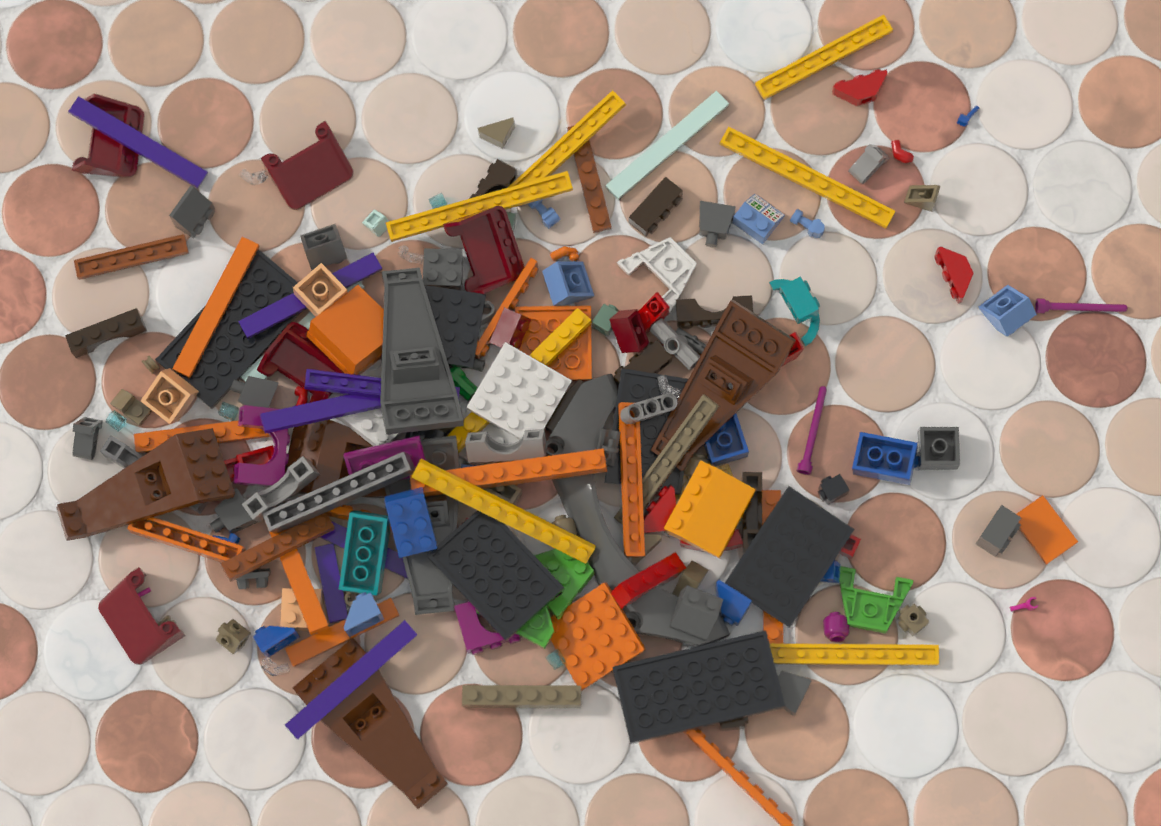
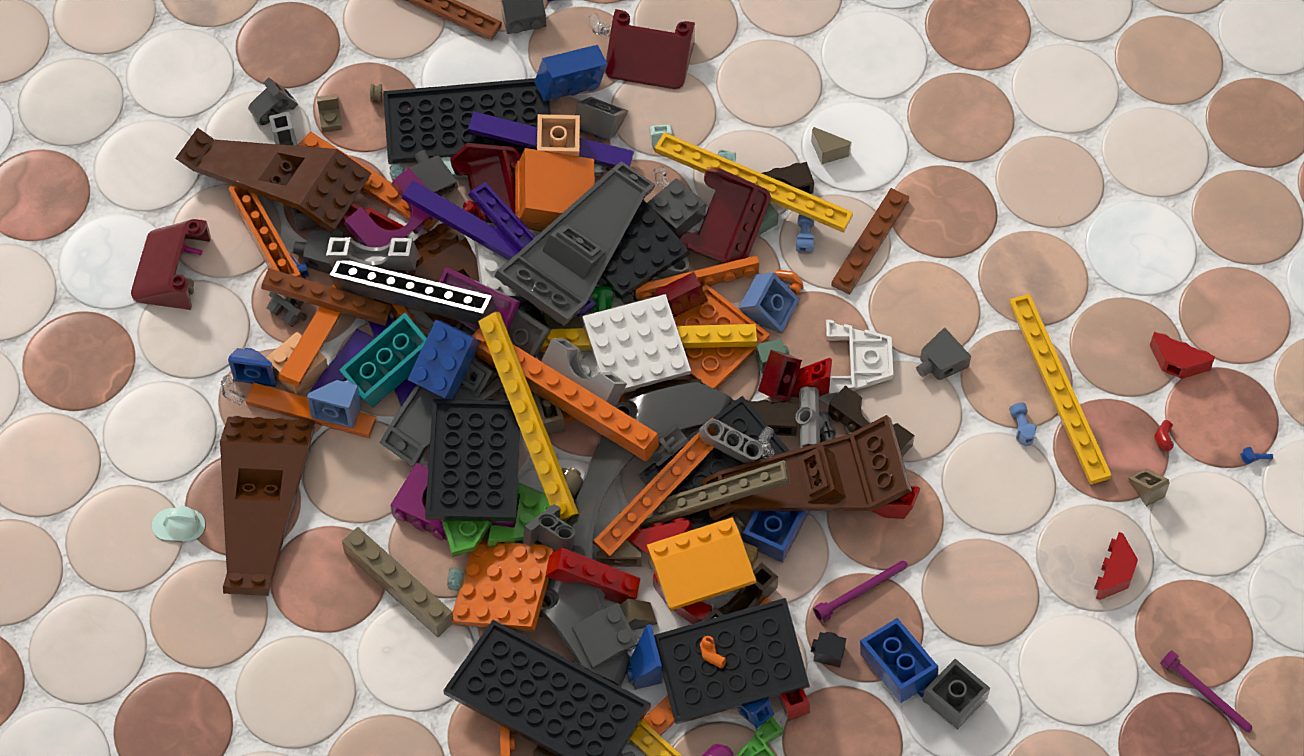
camera: 40 degrees right, 15 degrees down
dark brown arch [65,308,147,358] -> none
clear light blue hose [106,410,127,432] -> none
light nougat brick [141,368,199,424] -> none
orange tile [172,237,260,378] -> none
dark tan brick [216,619,251,654] -> none
dark purple tile [285,620,418,740] -> none
yellow plate [508,90,626,188] -> none
light aqua tile [606,90,729,200] -> none
dark brown brick [629,176,683,237] -> none
medium blue slope [733,194,785,245] -> none
yellow plate [755,14,893,100] -> none
teal piece [769,276,820,347] -> none
light grey tile [848,144,890,184] -> none
medium blue slope [979,285,1037,337] -> none
none -> light aqua piece [152,506,205,541]
none -> dark grey tile [523,504,575,552]
none -> blue brick [534,45,608,101]
none -> orange arm [700,636,727,669]

